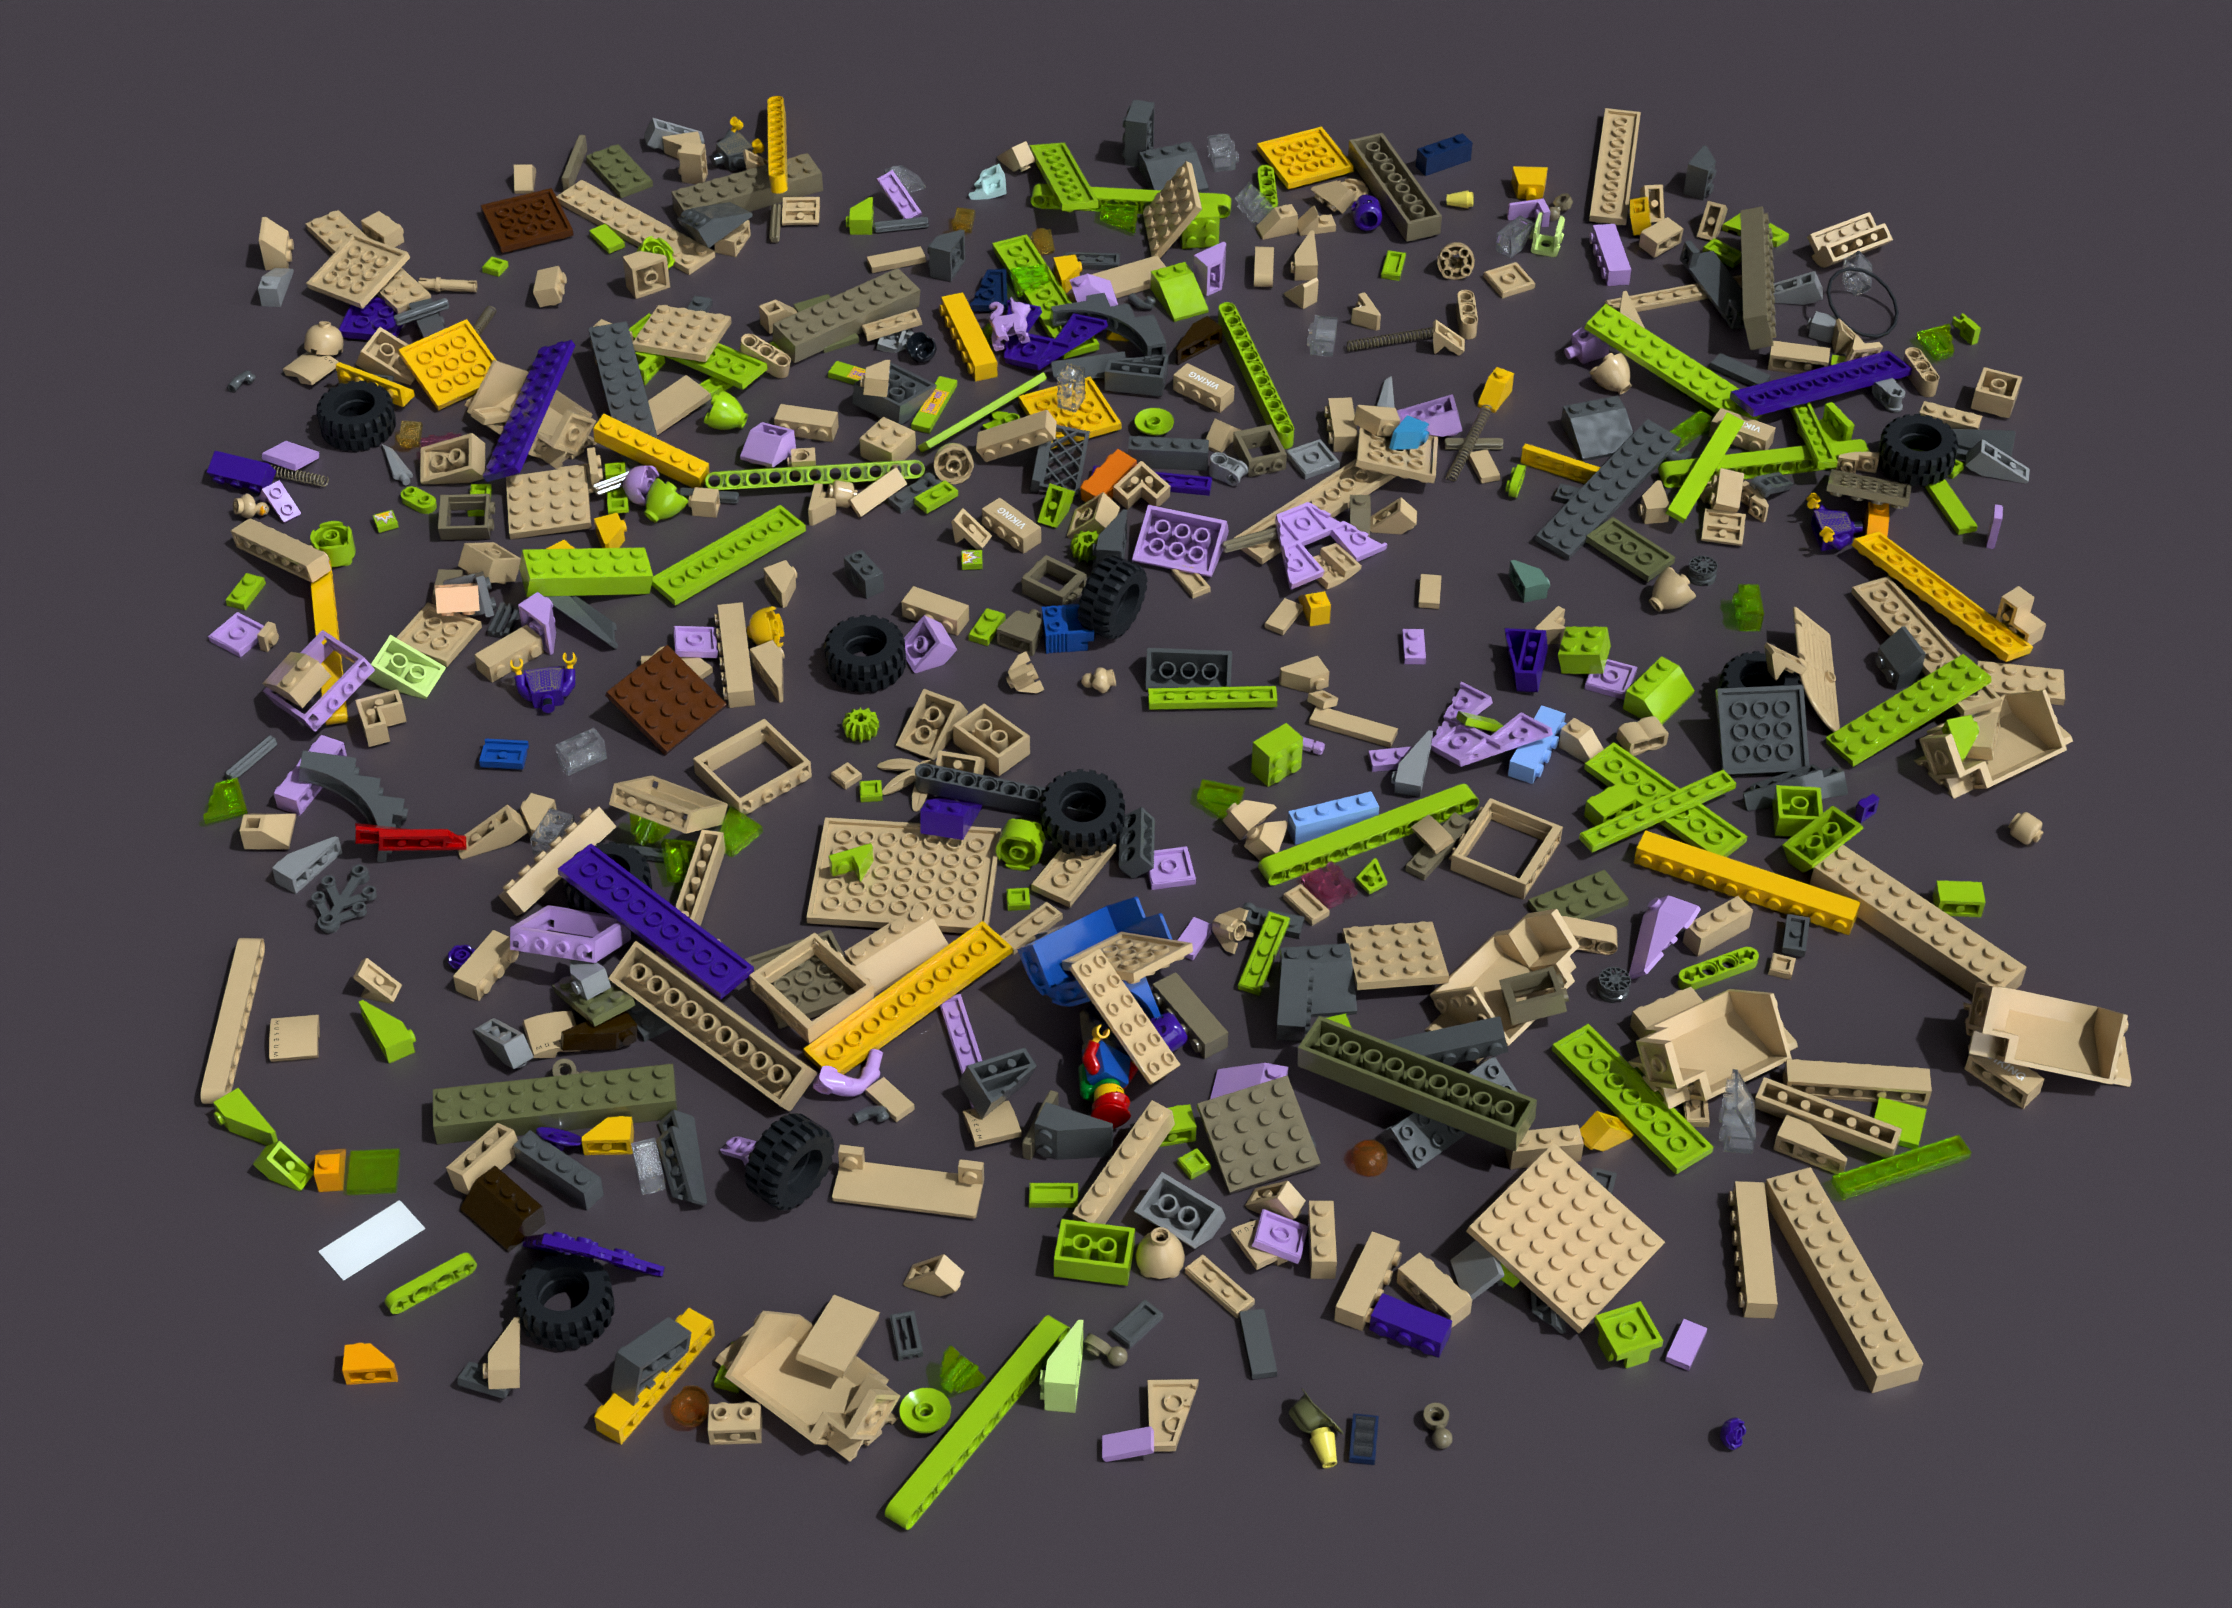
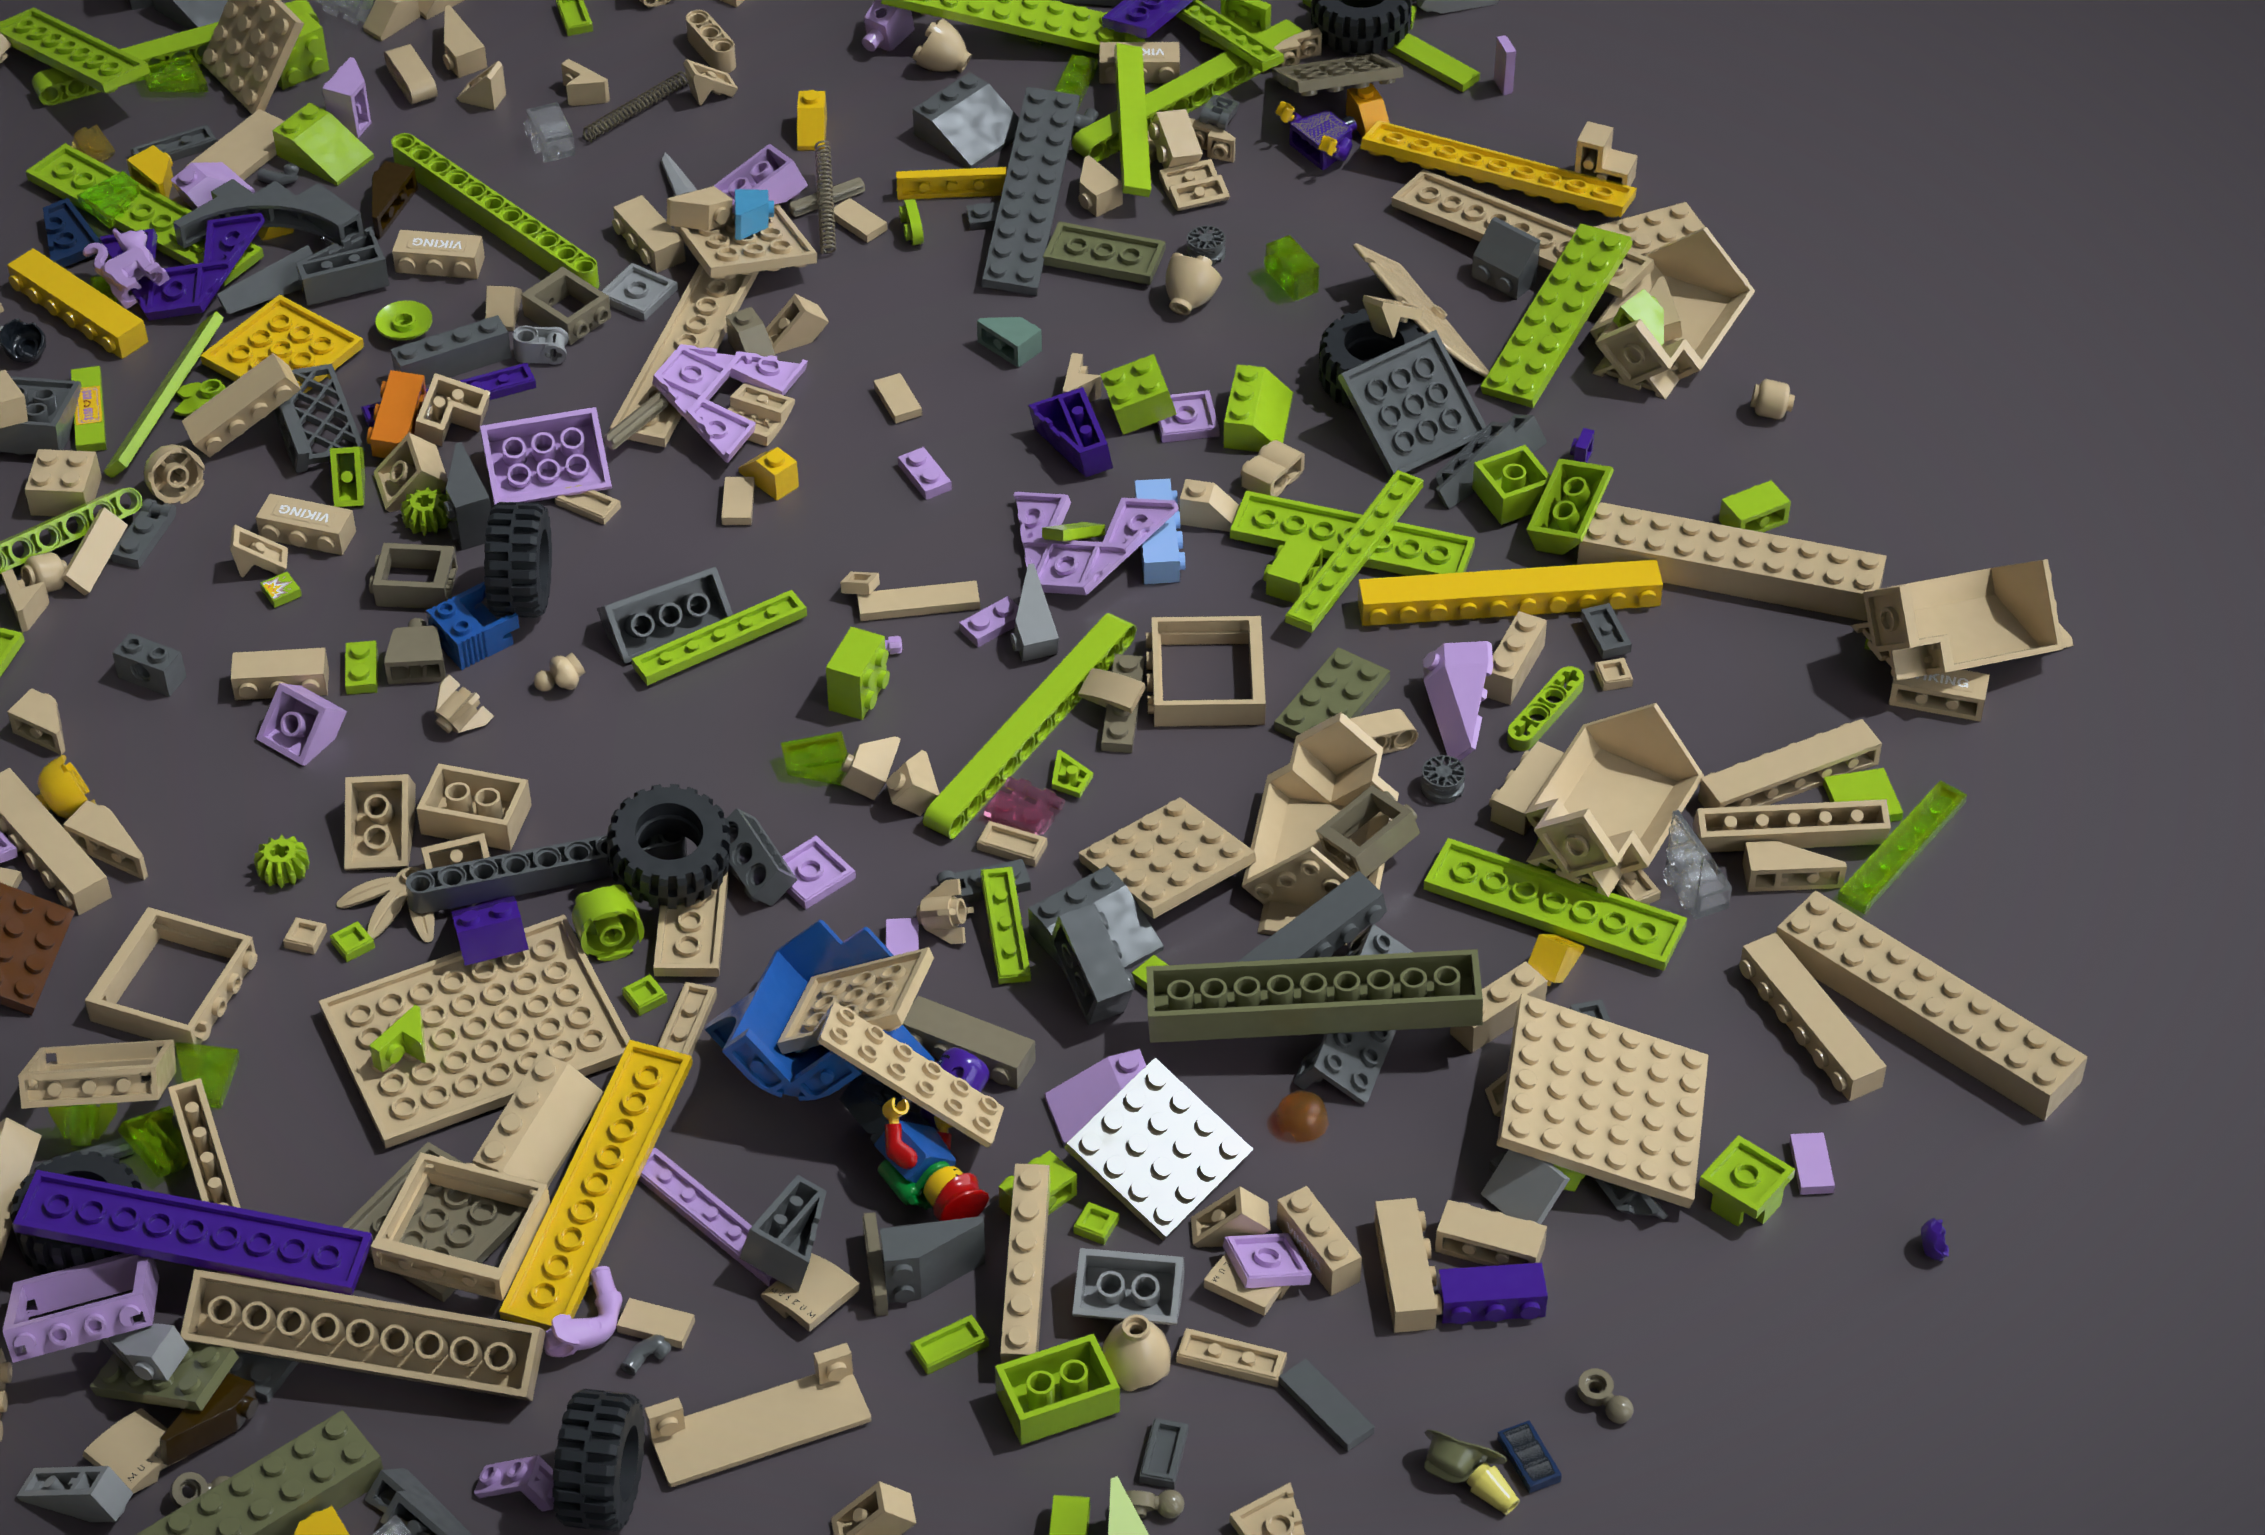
camera: 30 degrees left, 0 degrees up
black tyre [824,615,906,693] -> none
lime plate [914,480,958,514] -> none
clear brick [1057,363,1085,412] -> none
tan slope [1279,656,1329,693] -> none
light blue brick [1287,791,1379,845] -> none

